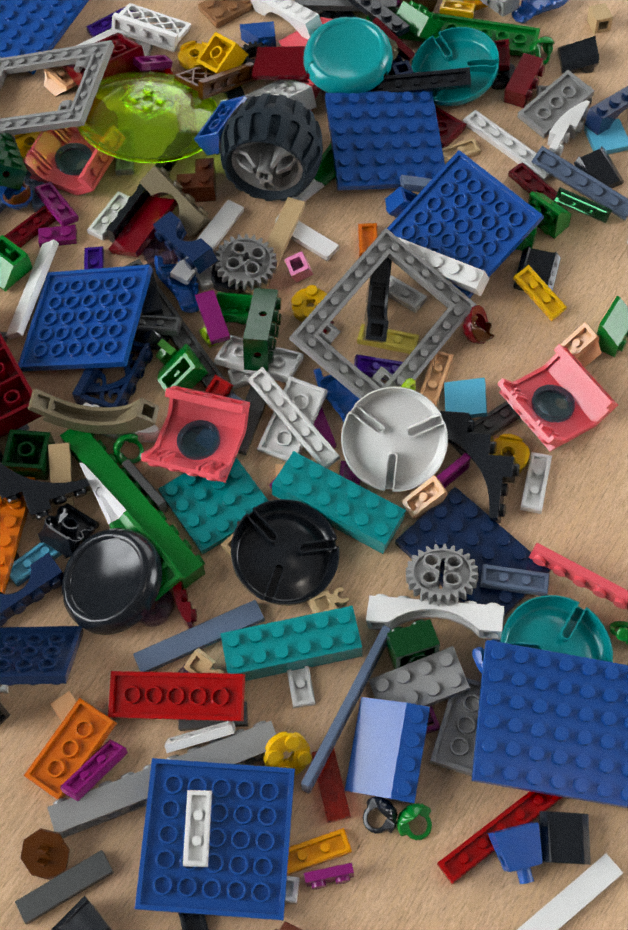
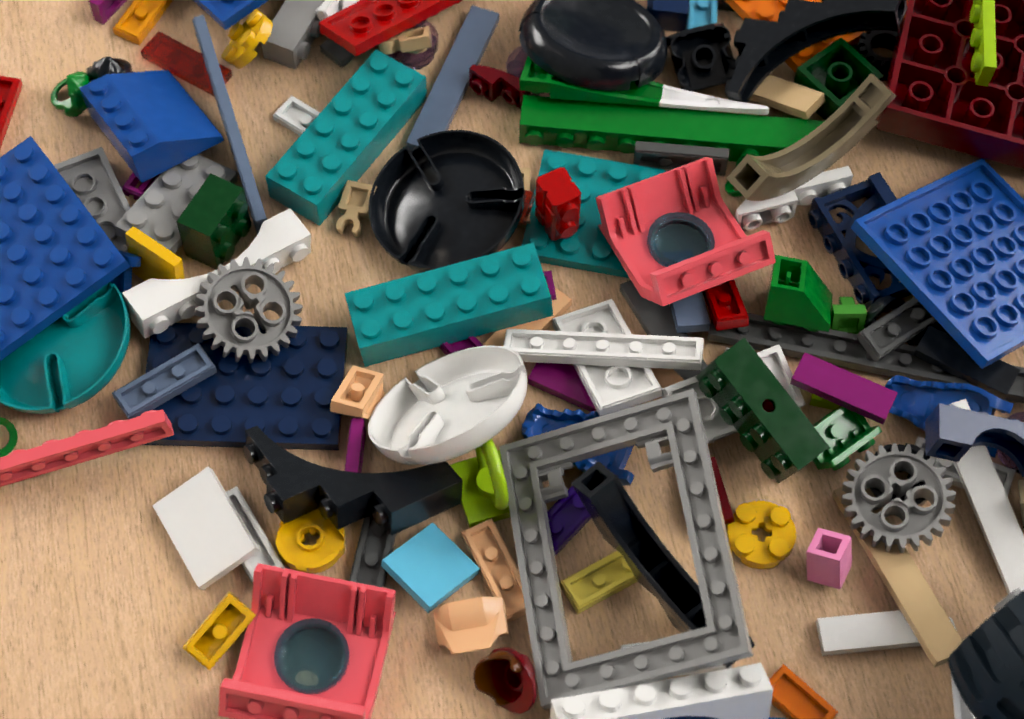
camera: 130 degrees right, 0 degrees up
none -> yellow tile [125,226,185,281]
none -> white tile [152,467,260,590]
none -> yellow slope [182,591,256,671]
none -> light nougat slope [433,596,509,655]
none -> red brick [535,167,581,241]

